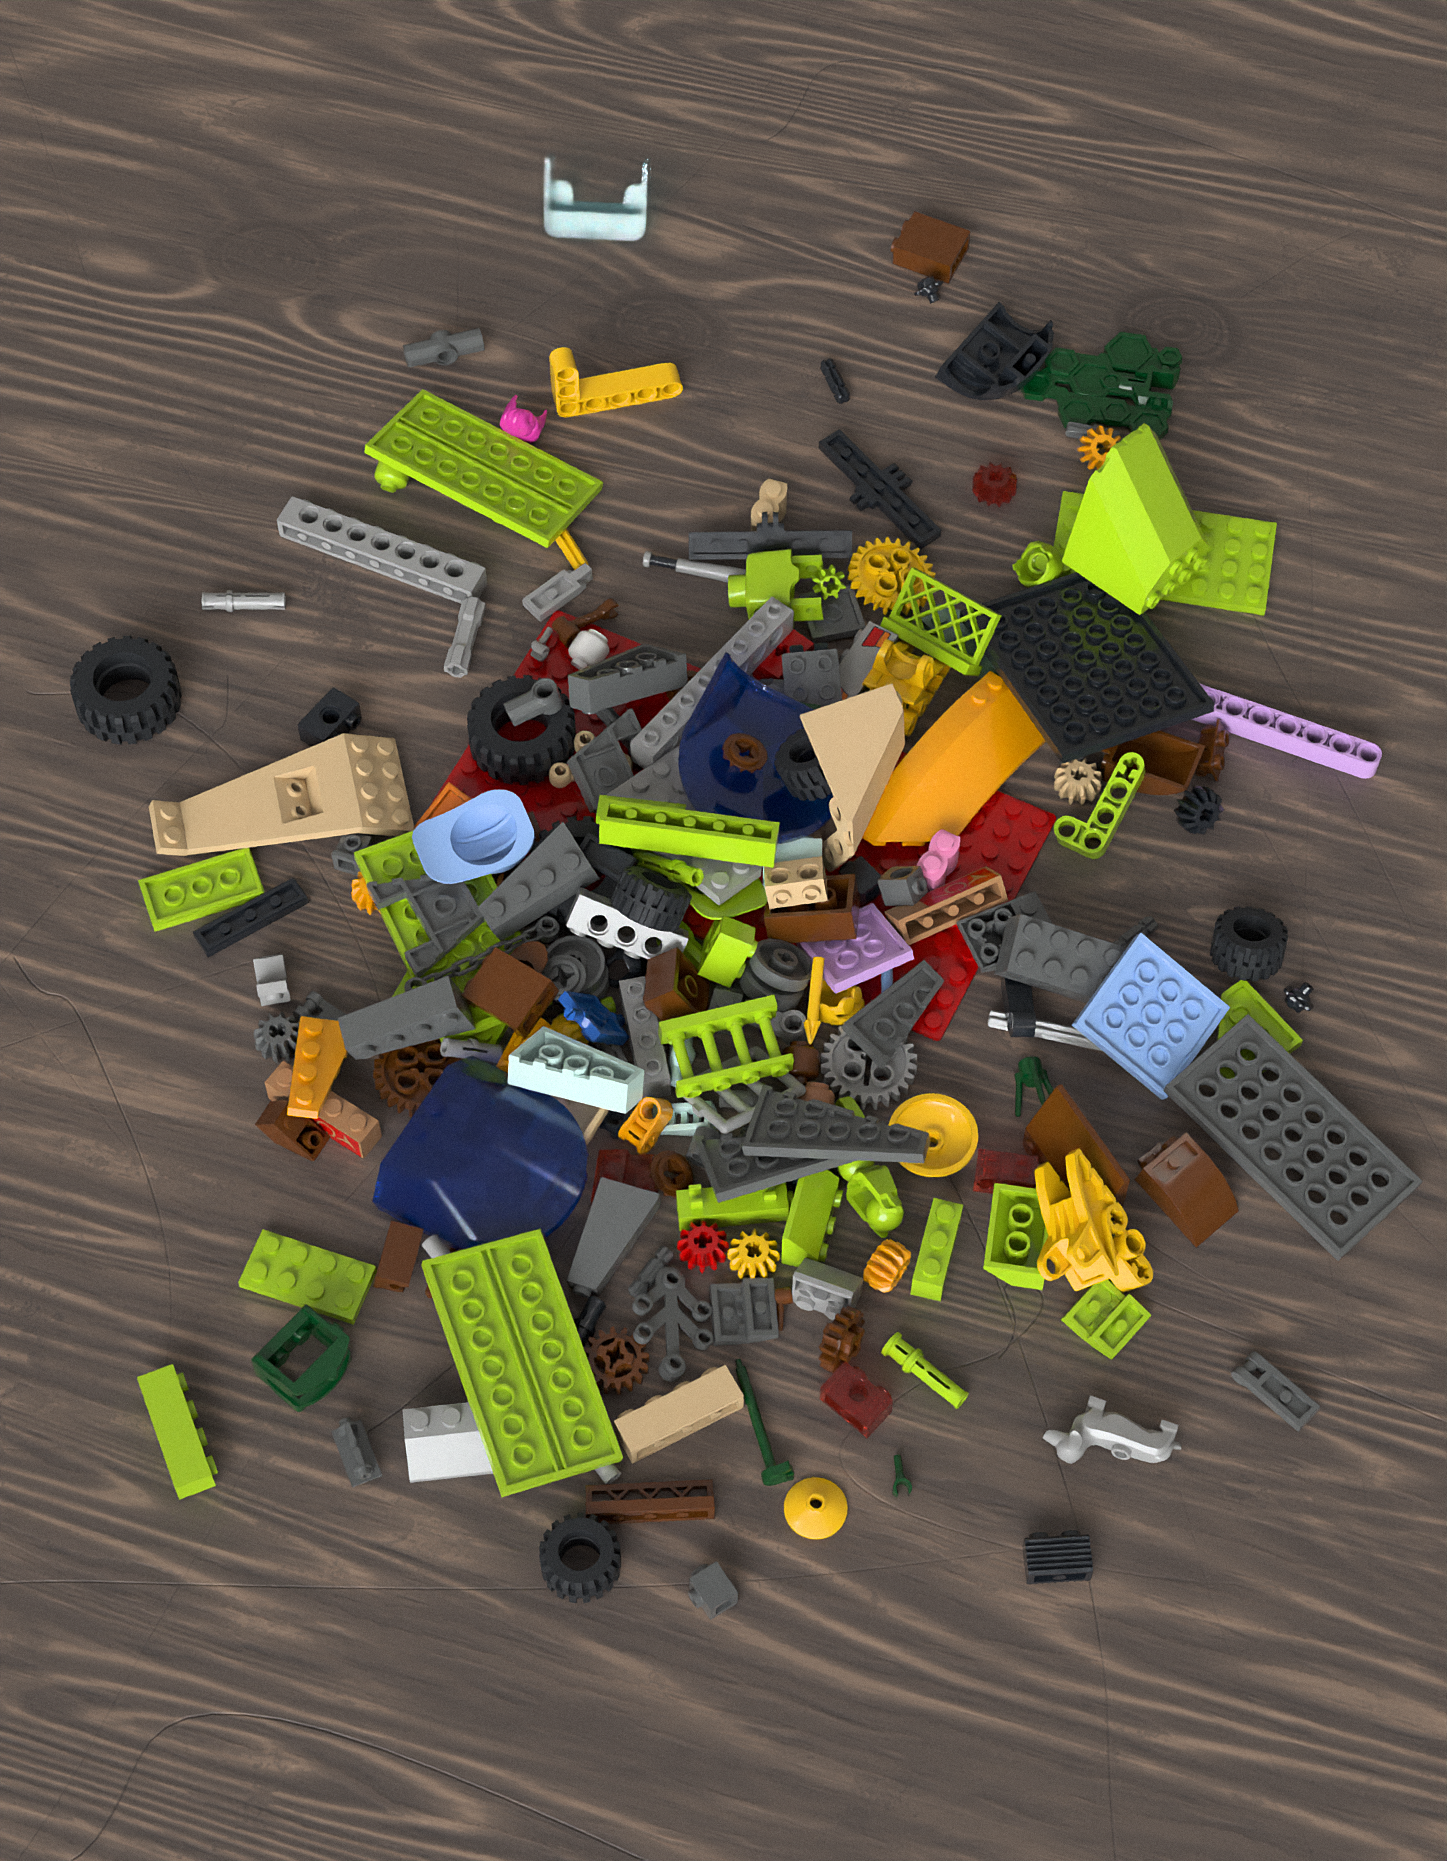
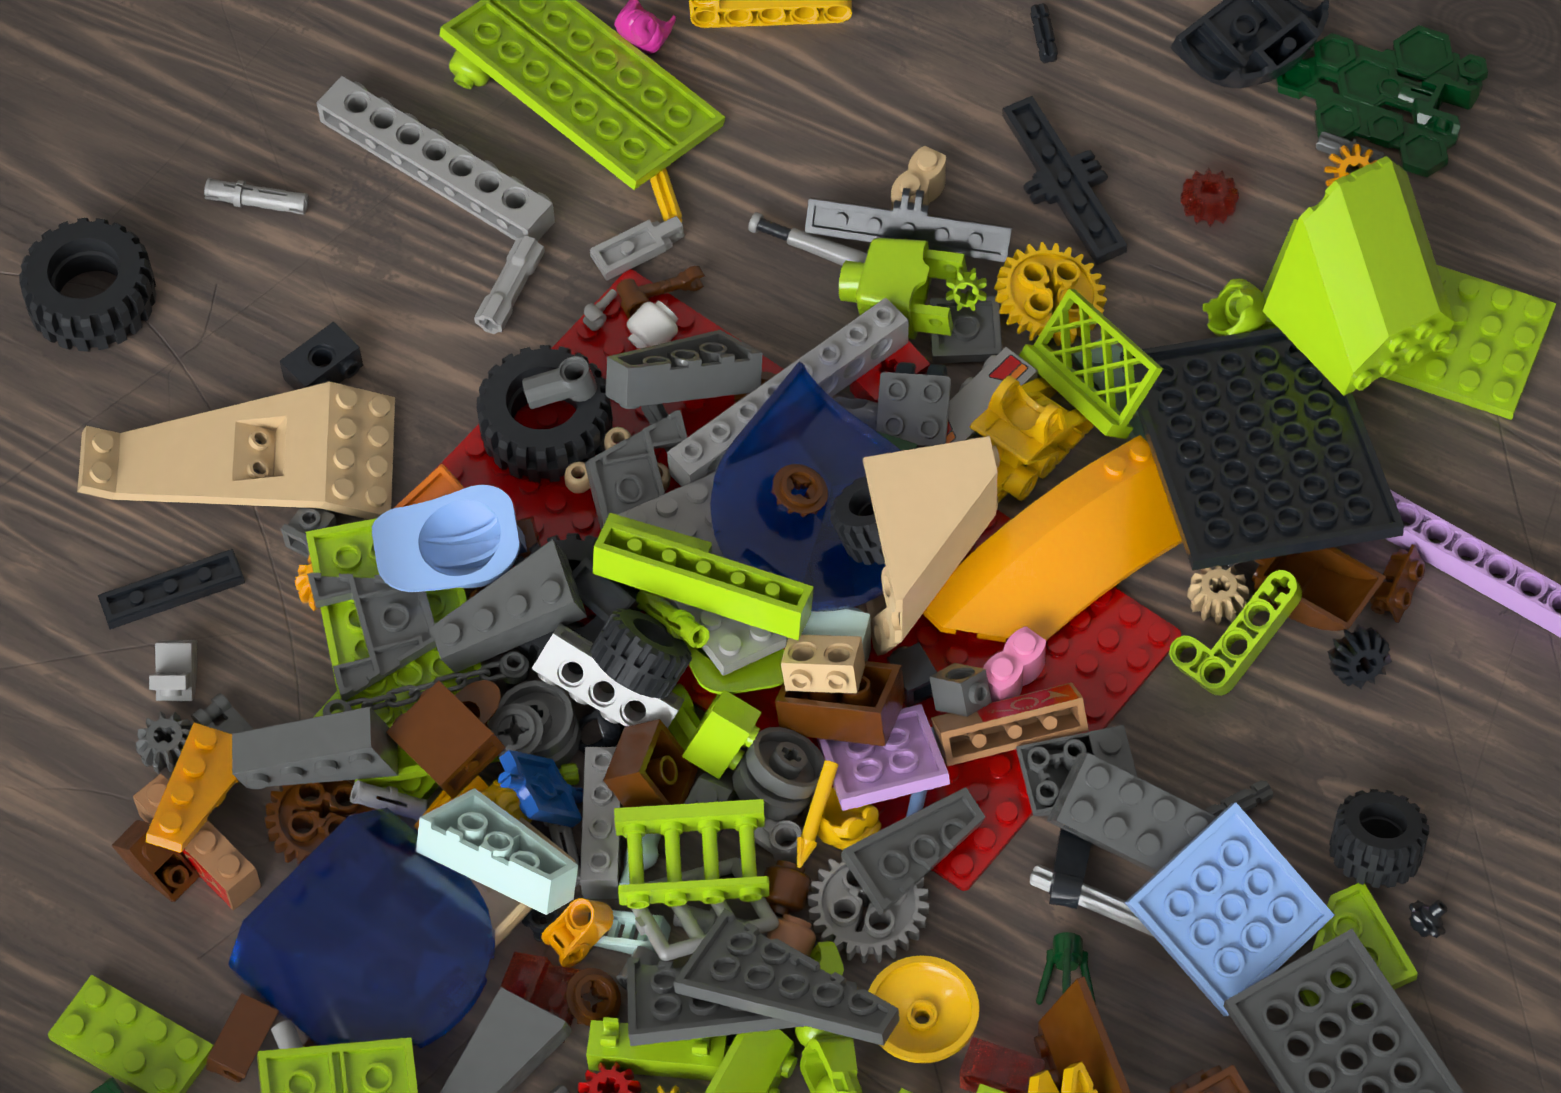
camera: 15 degrees right, 0 degrees up
lime tile [138,848,265,932] -> none

